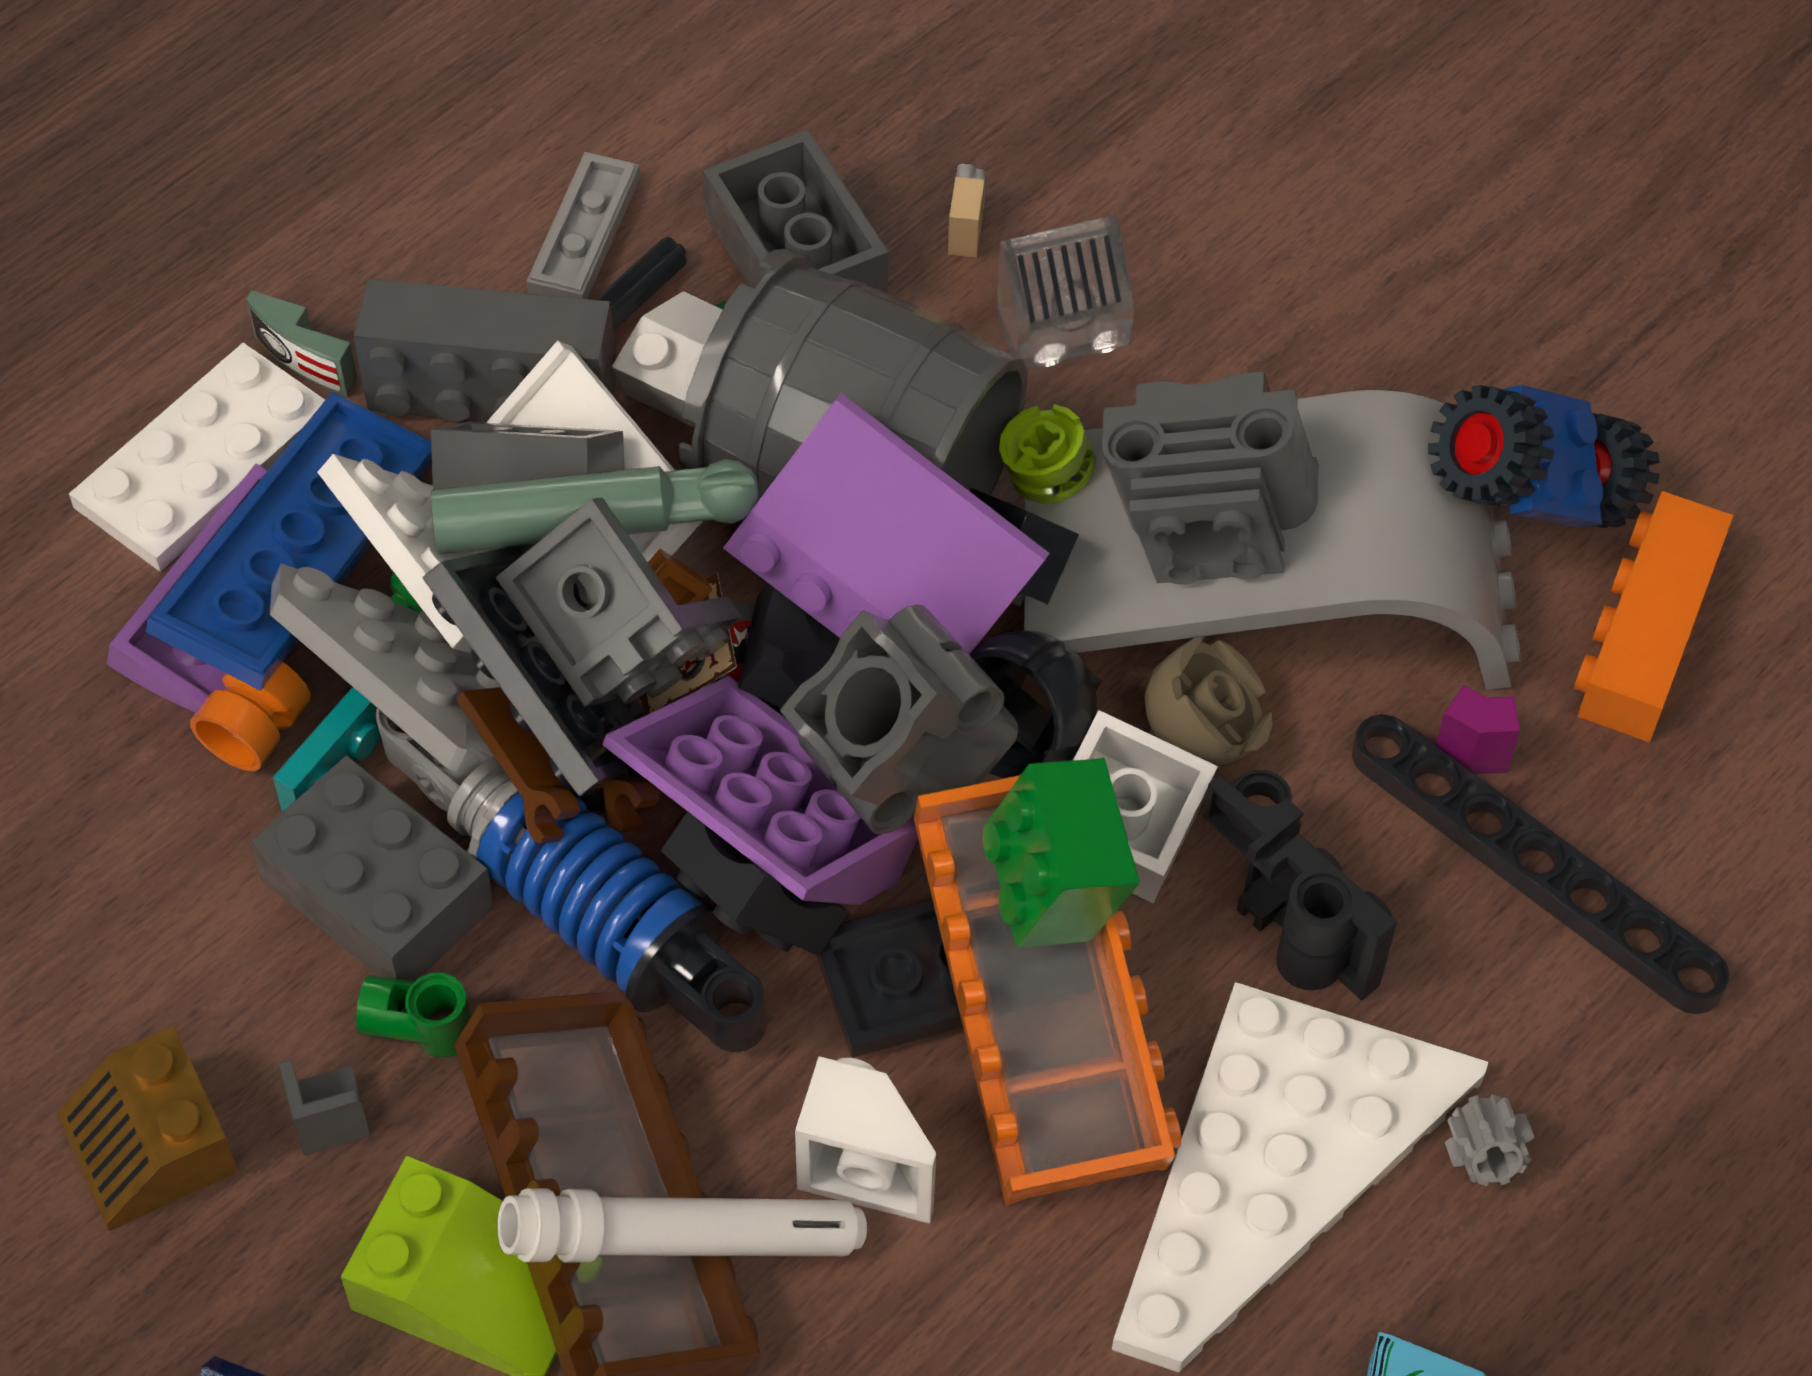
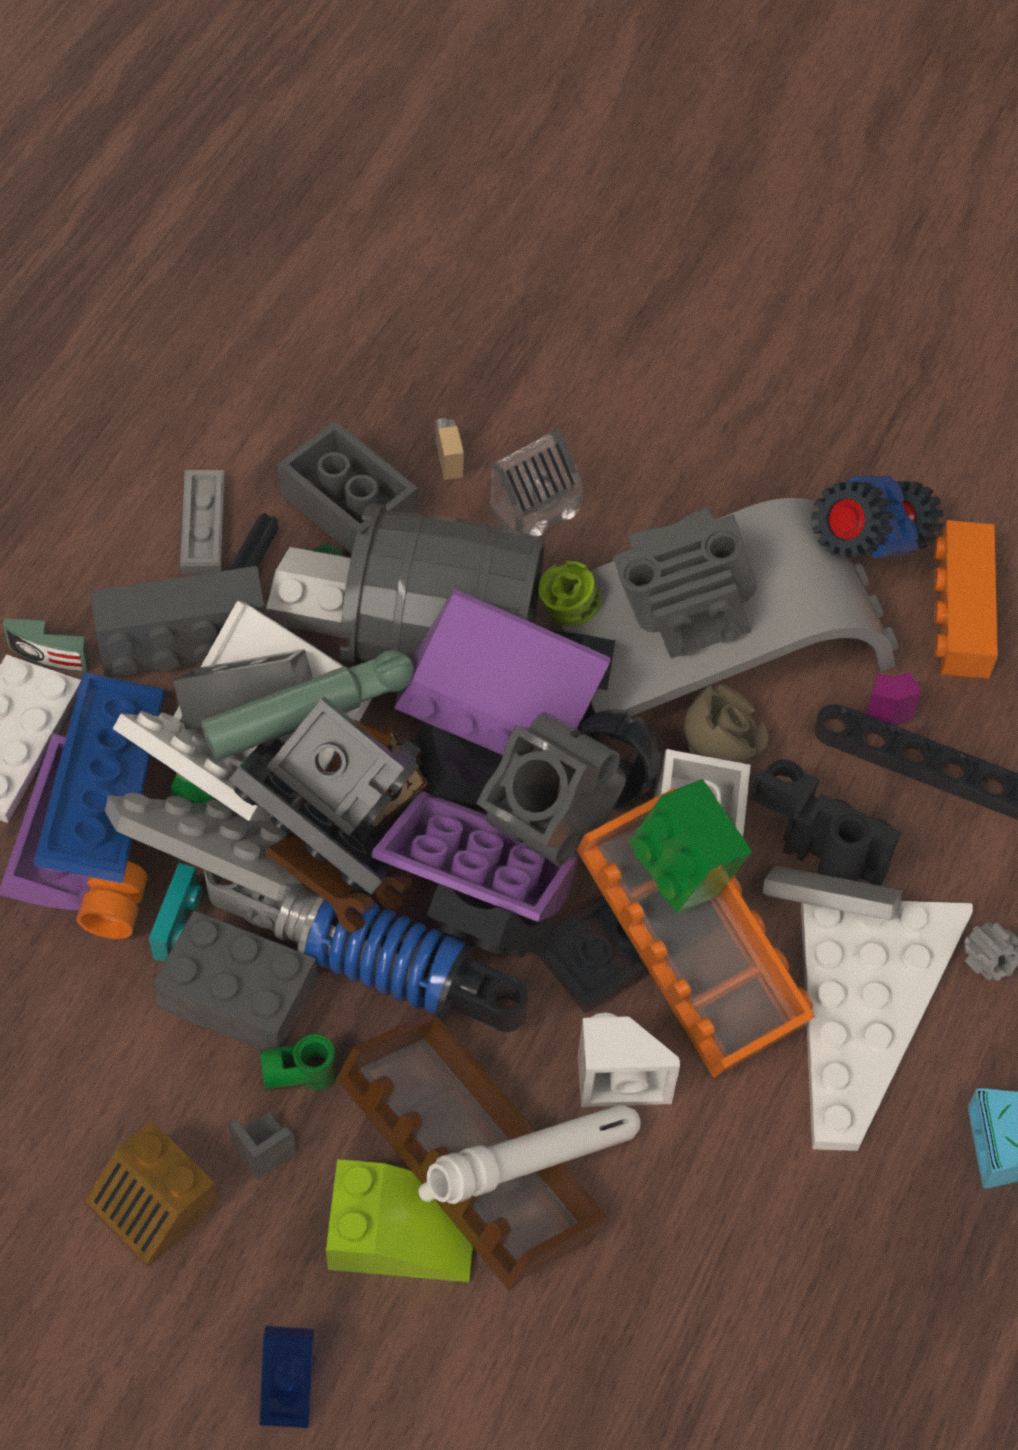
camera: 20 degrees left, 0 degrees up
none -> light grey tile [763,865,903,920]

